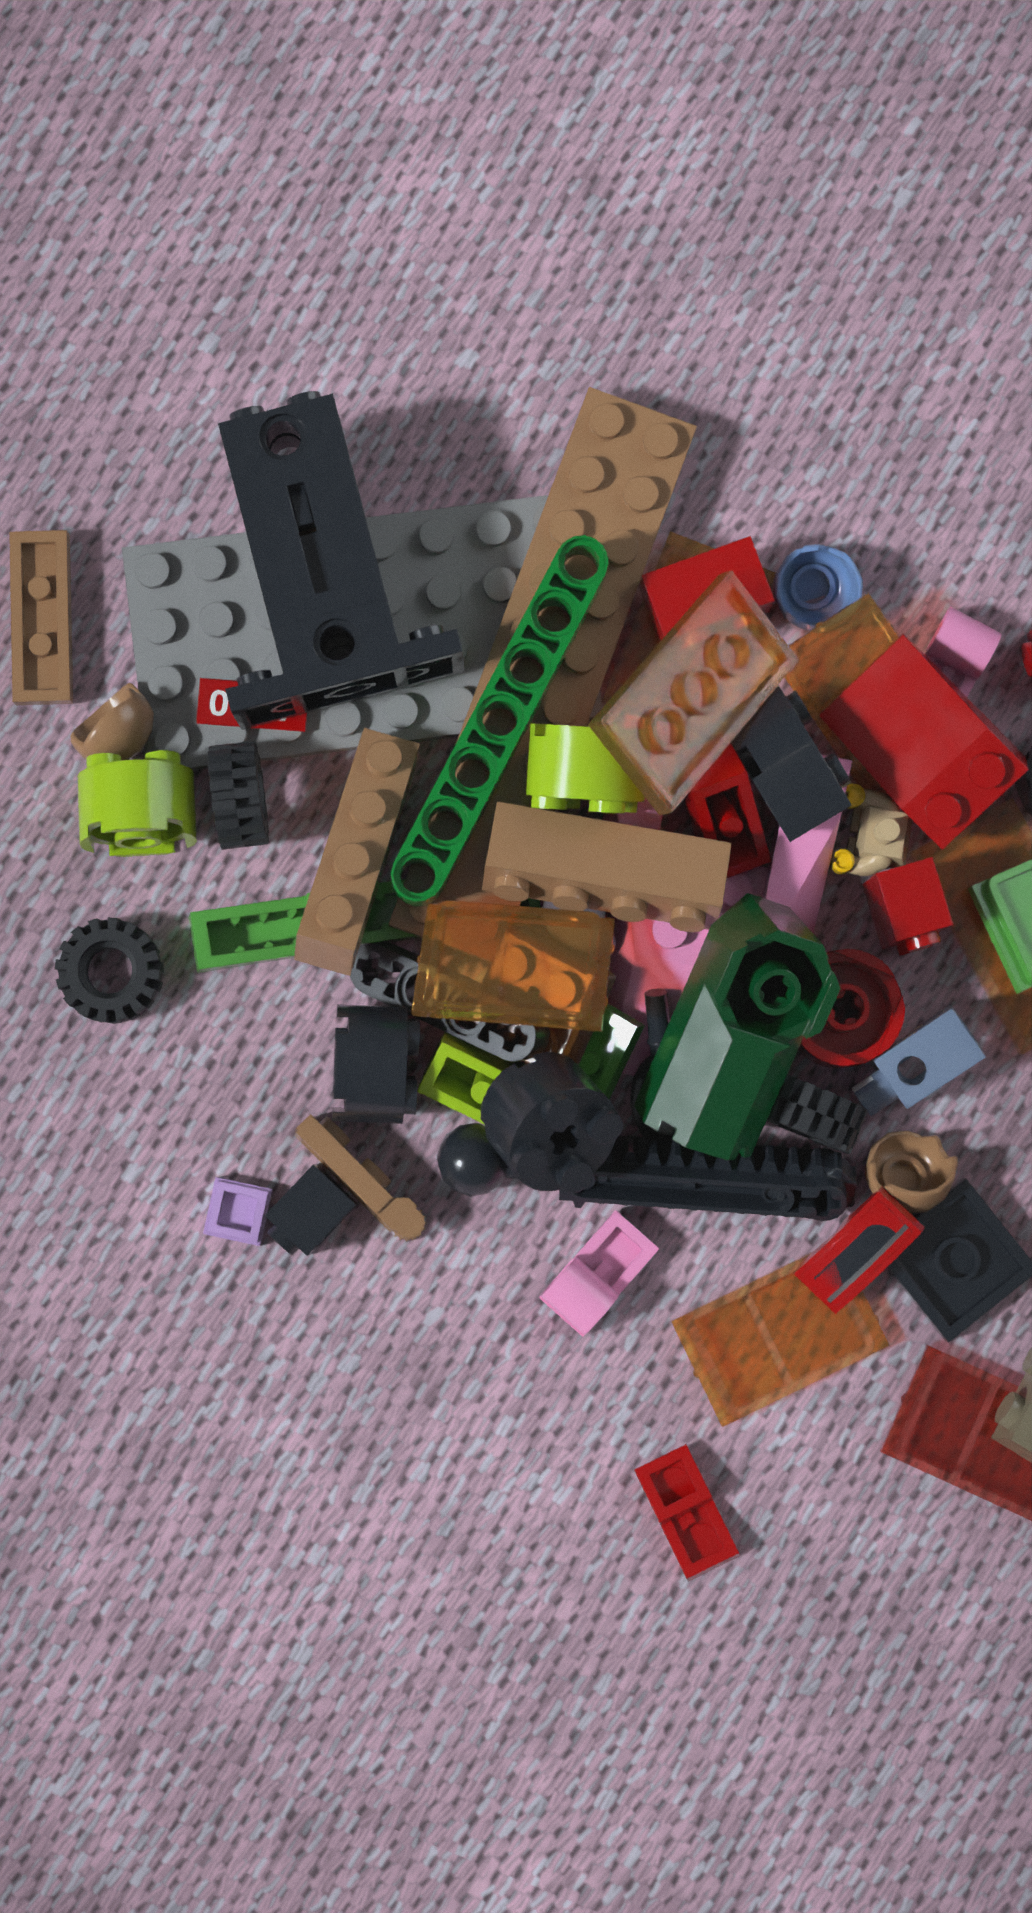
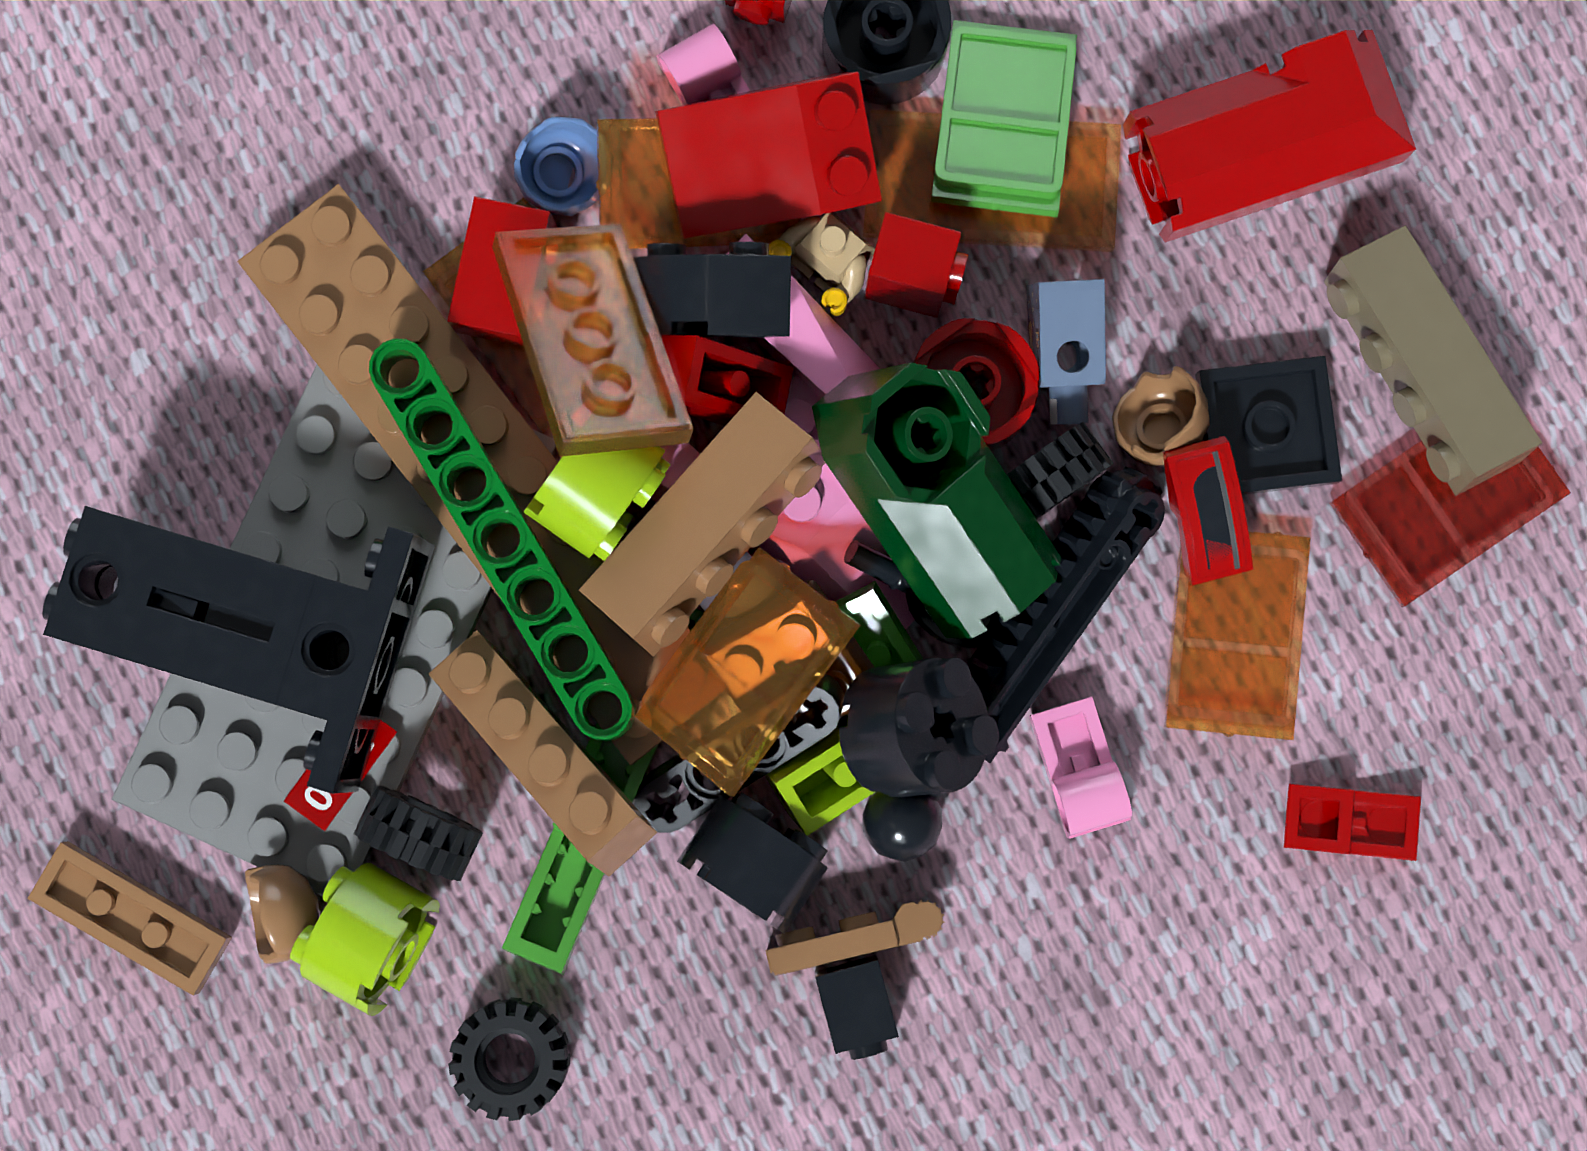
camera: 55 degrees left, 0 degrees up
lavender tile [203,1177,273,1246] -> none

